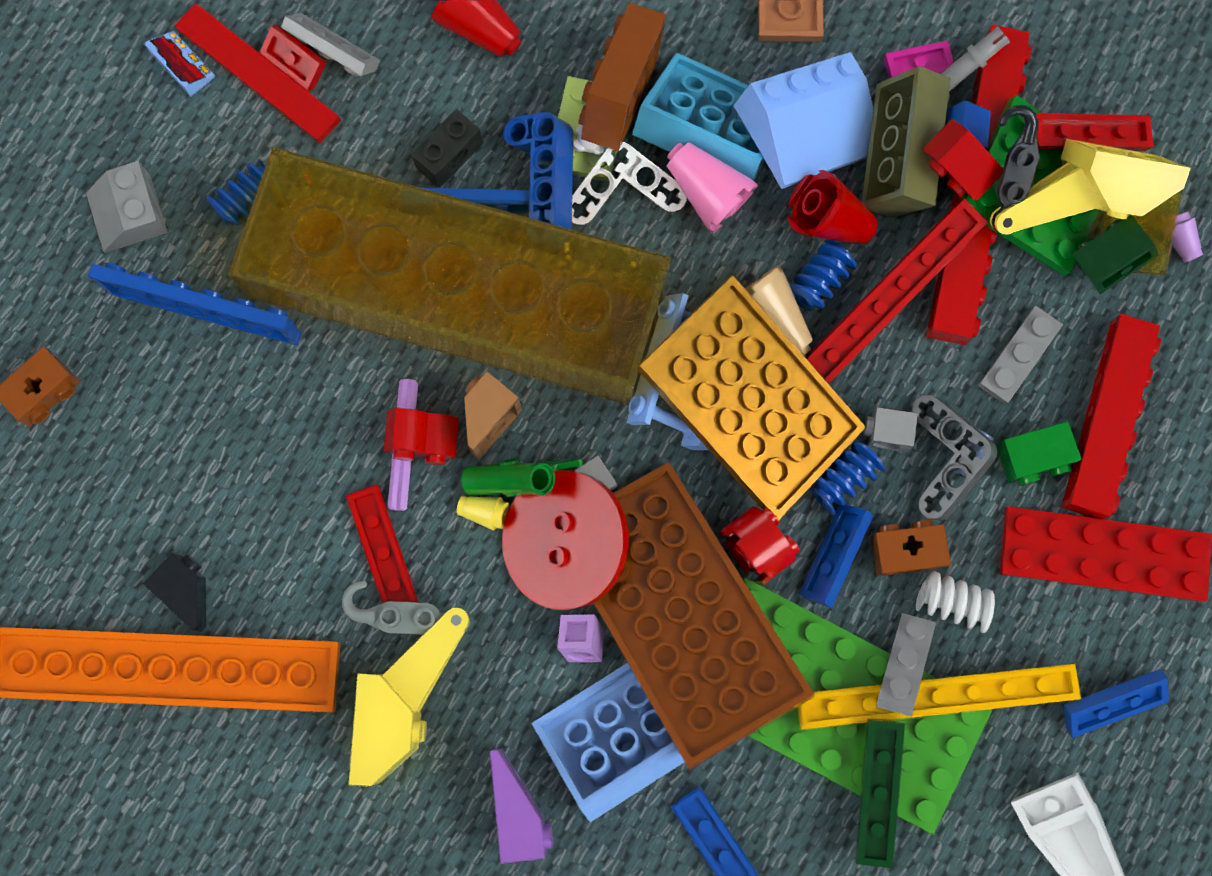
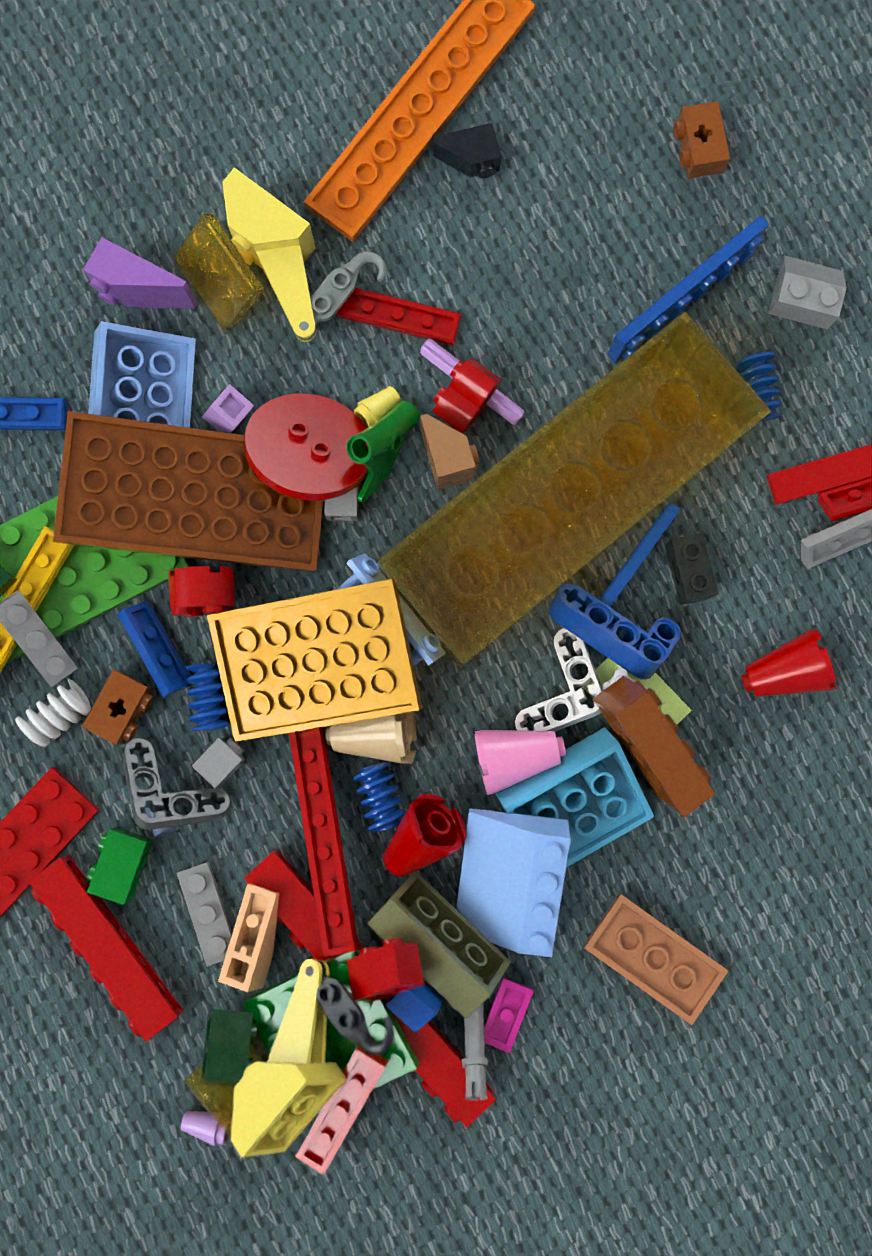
camera: 120 degrees right, 5 degrees up
none -> clear yellow plate [173,213,264,331]
none -> light nougat slope [218,883,279,992]

